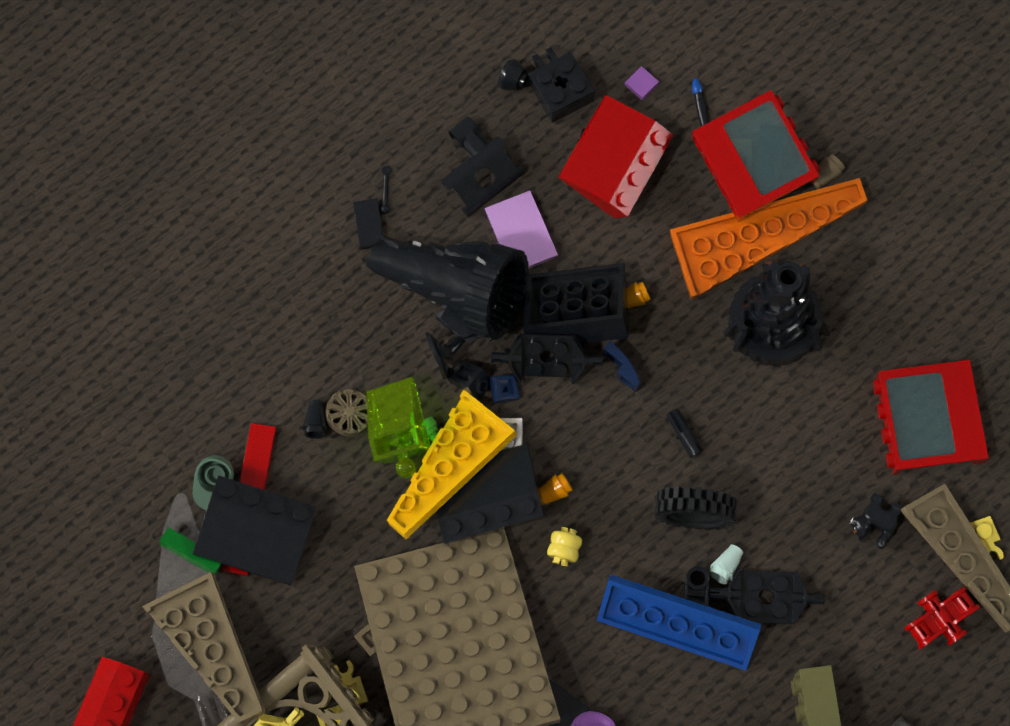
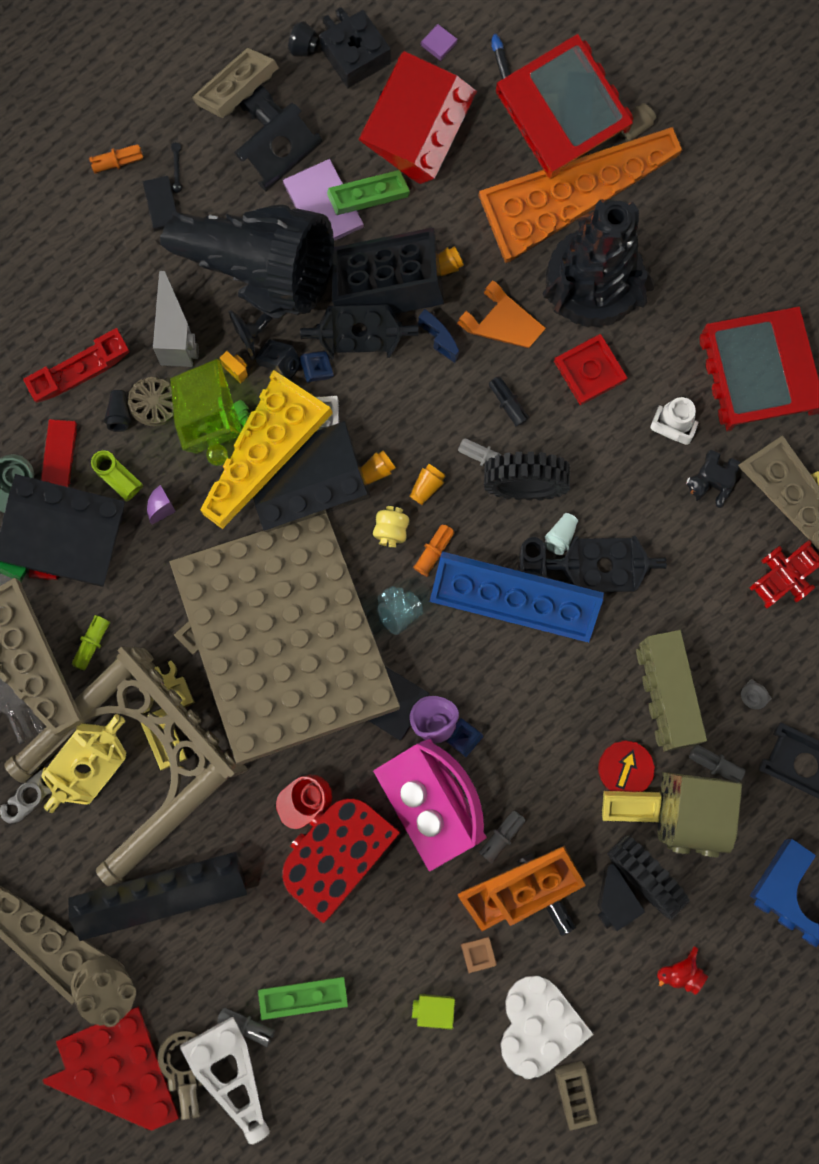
camera: 15 degrees left, 5 degrees up
none -> red slope [23,328,130,403]
none -> lime axle [72,615,110,670]
none -> orange axle [89,145,143,174]
none -> lime piece [91,450,143,502]
none -> medium lavender brick [147,485,176,524]
none -> light grey slope [153,271,199,367]
none -> dark tan plate [192,48,279,118]
none -> light orange plate [219,351,248,384]
none -> bright green plate [327,170,410,215]
none -> clear light blue piece [378,586,423,635]
none -> light orange cone [409,464,446,505]
none -> orange axle [413,525,454,577]
none -> orange flag [457,280,546,348]
none -> light grey axle [458,439,504,466]
none -> red plate [554,334,627,406]
none -> white piece [651,397,699,445]

